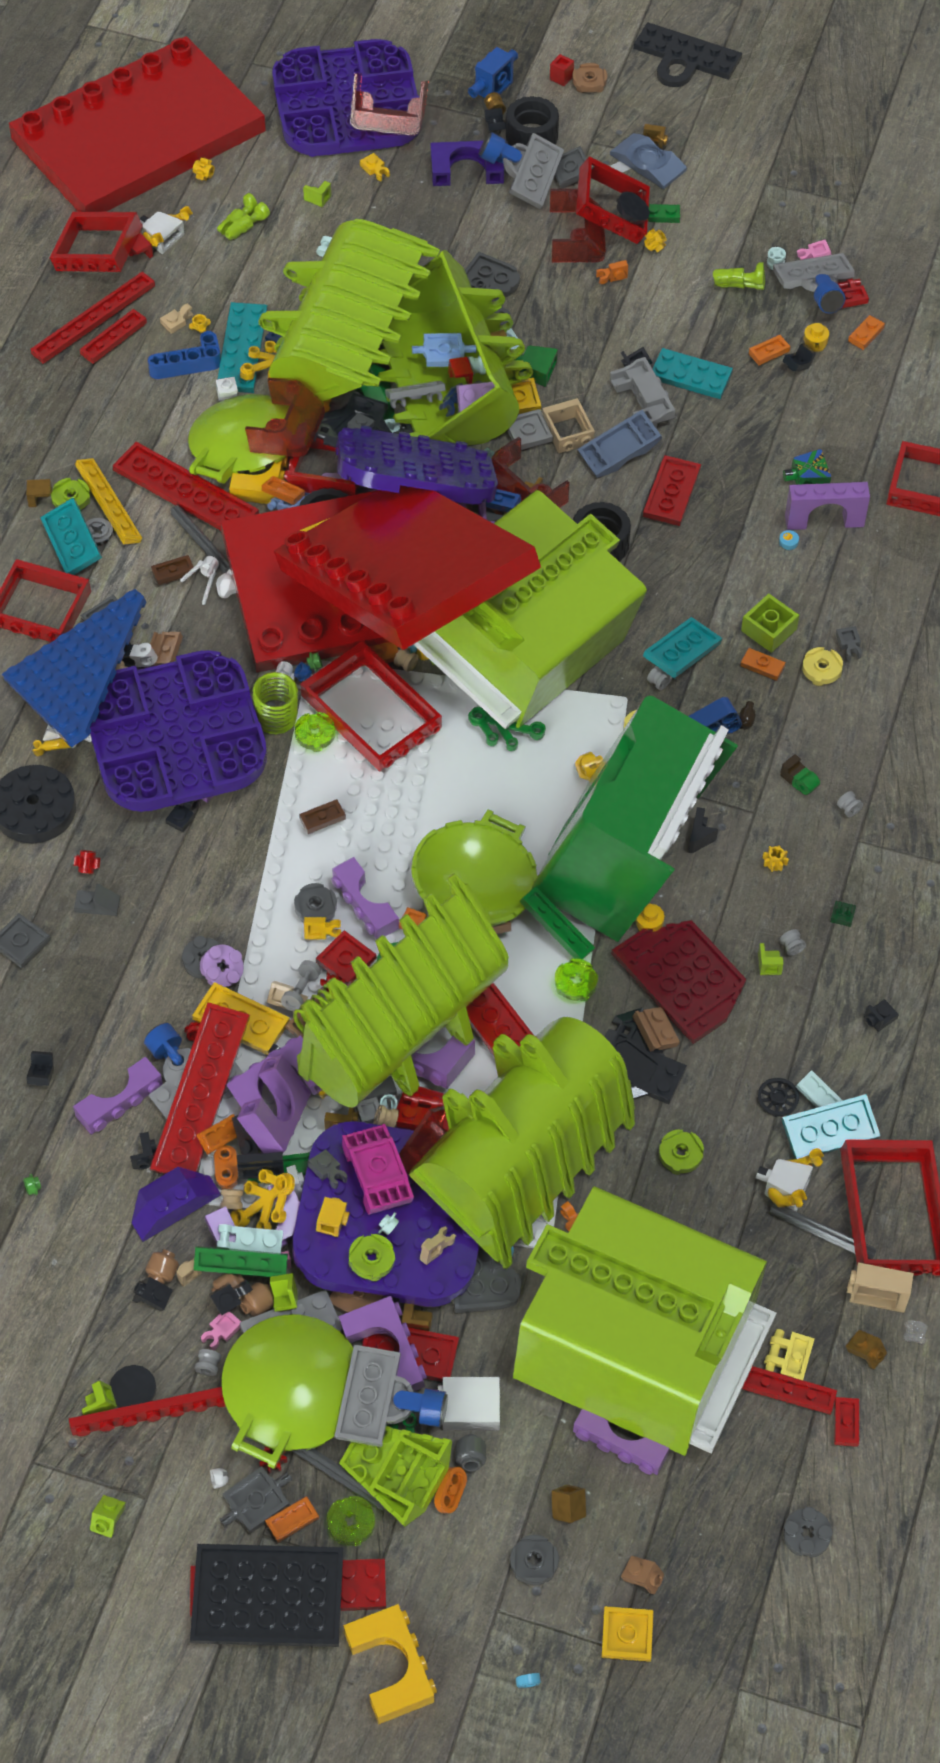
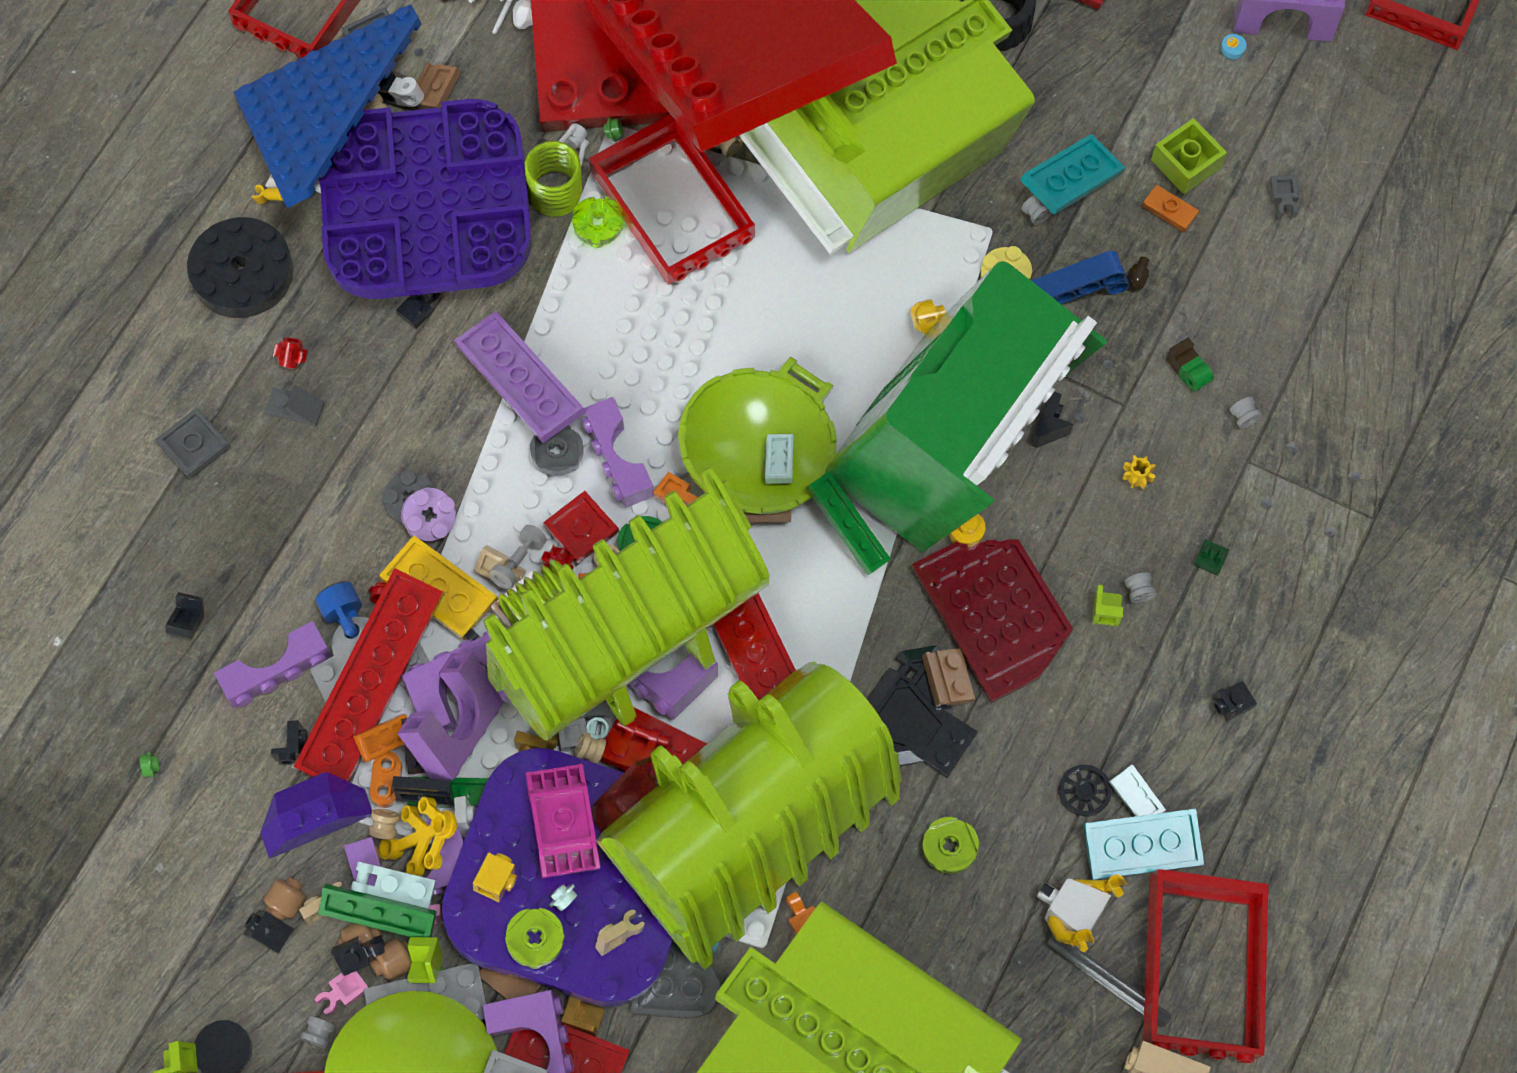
camera: 10 degrees right, 10 degrees up
blue plate [294,662,312,682] -> none
reddish brown plate [299,799,346,834] -> none
yellow plate [304,917,341,939] -> none
dark grey plate [308,1149,347,1189] -> none
green plant [468,707,546,751] -> none
clear neon green plate [554,959,598,1001] -> none
light yellow plate [802,647,843,686] -> none
none -> medium lavender plate [454,311,586,443]
none -> light aqua plate [765,434,794,484]

